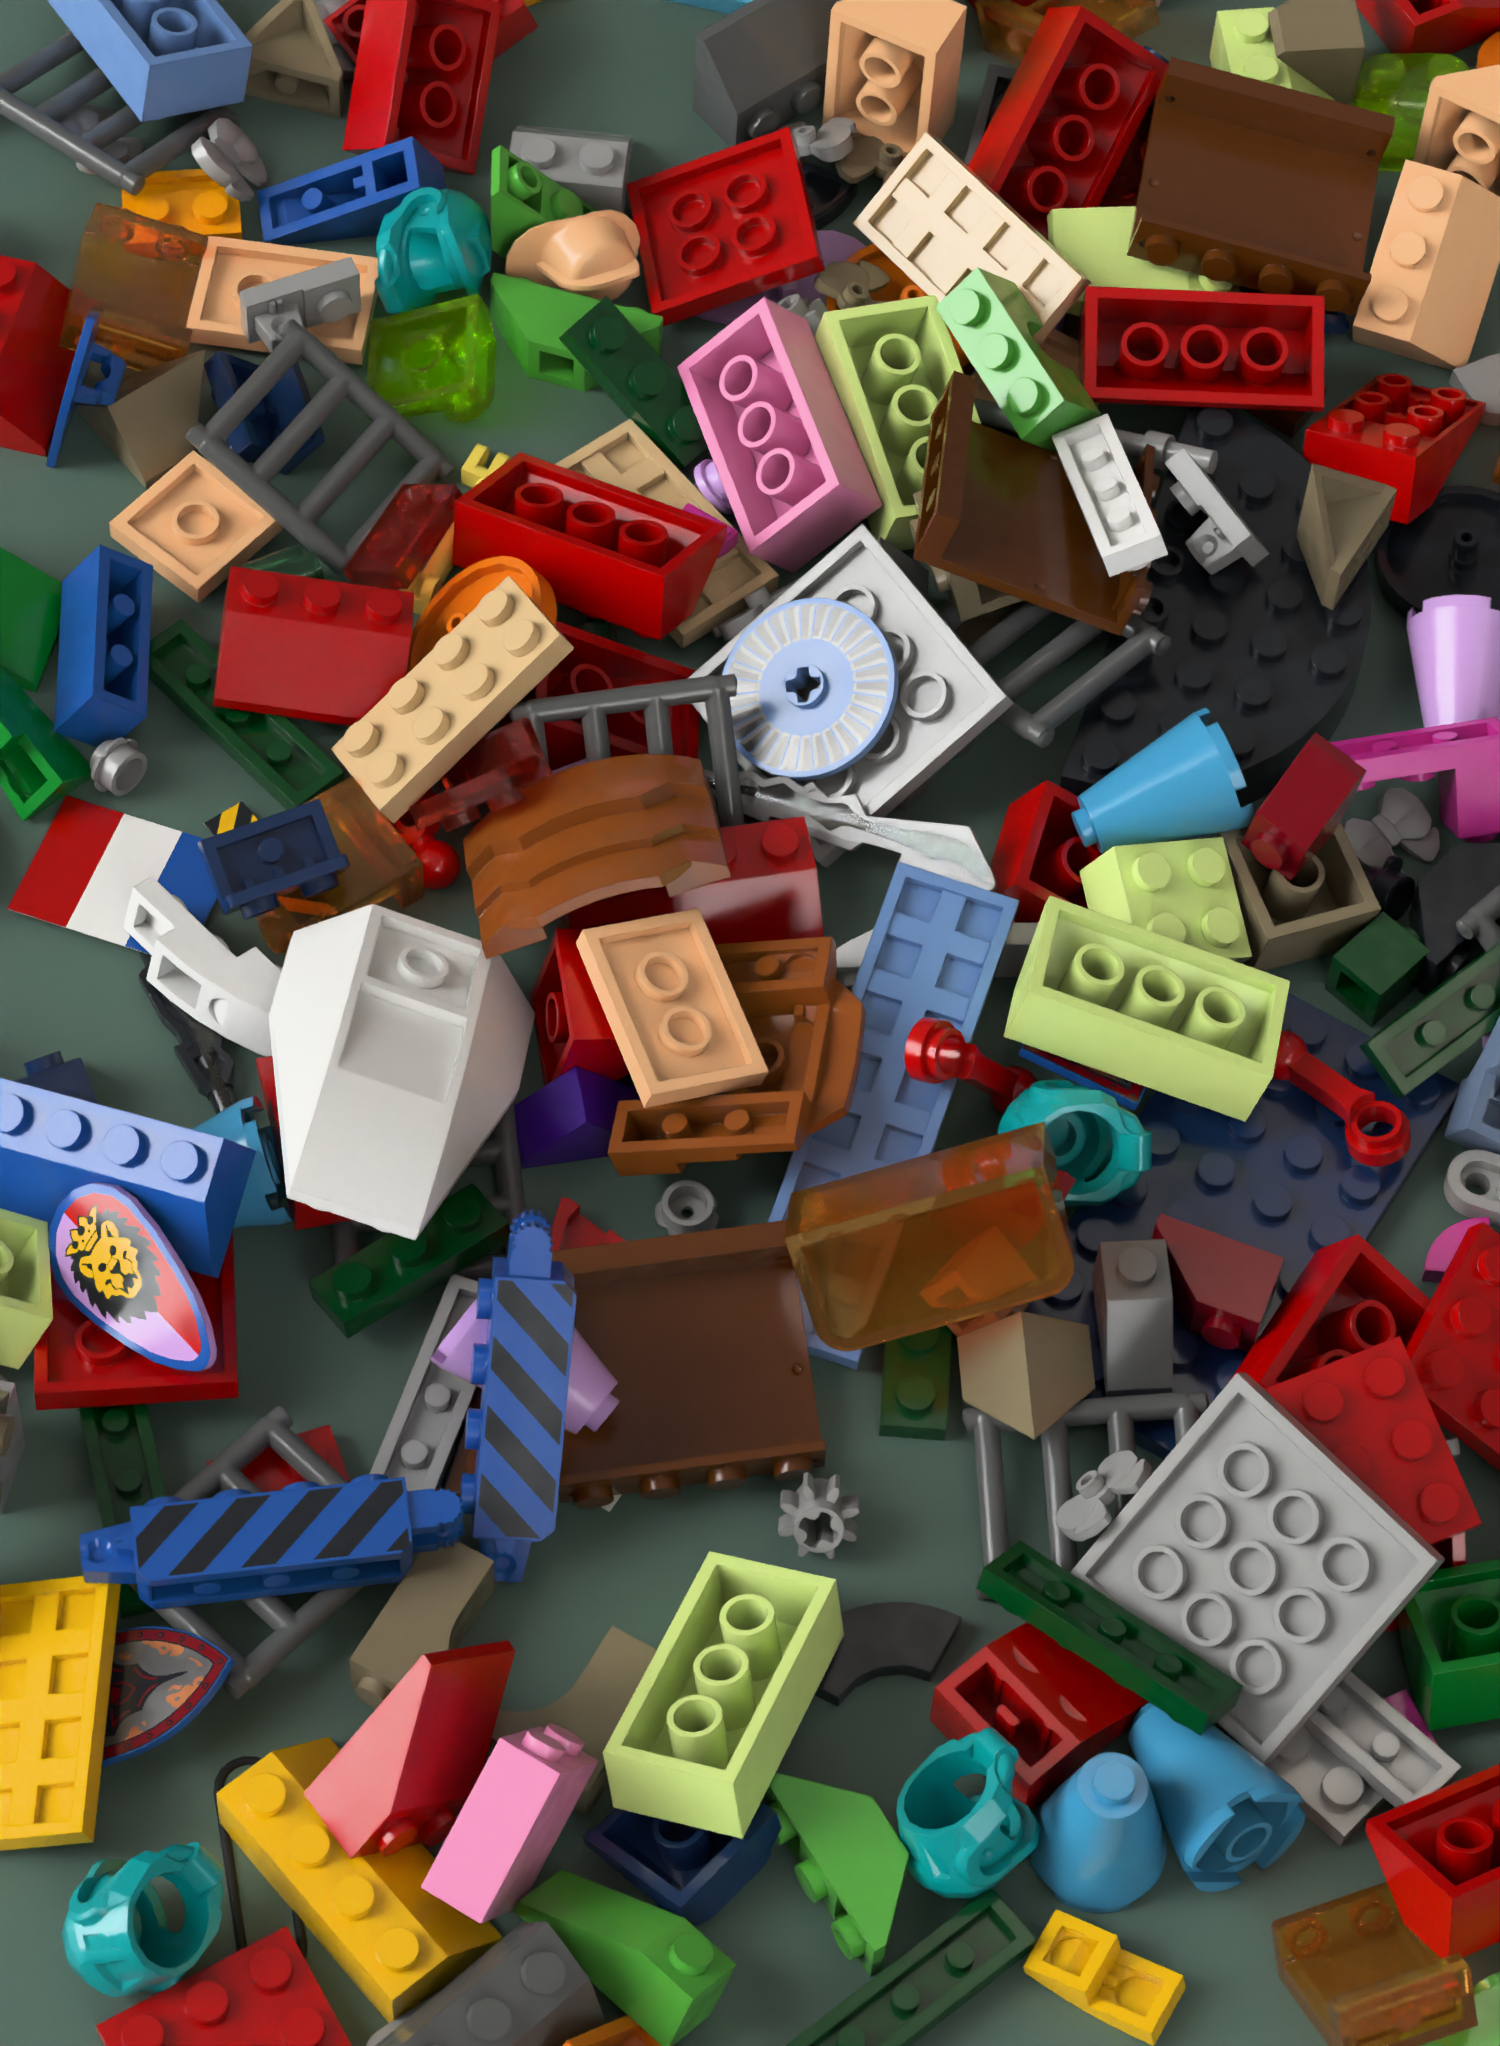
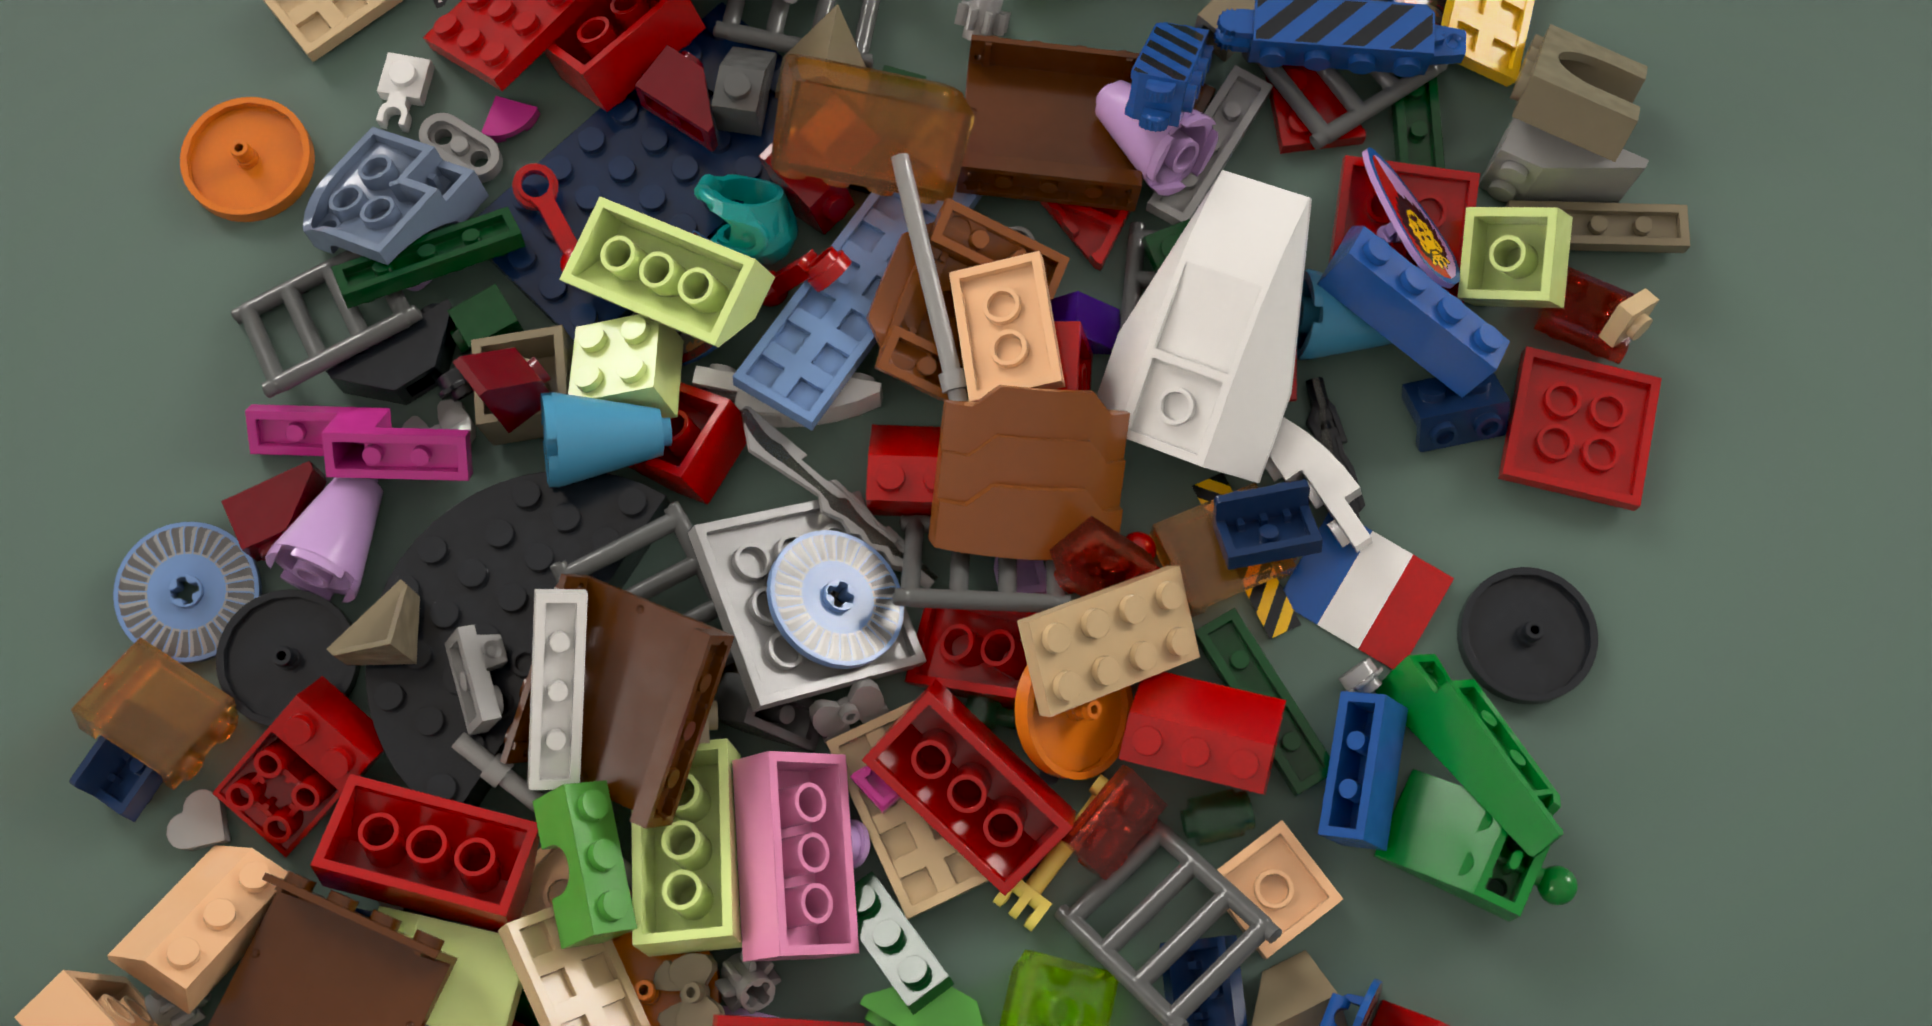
camera: 165 degrees left, 15 degrees up
none -> light grey bar [891,153,969,402]

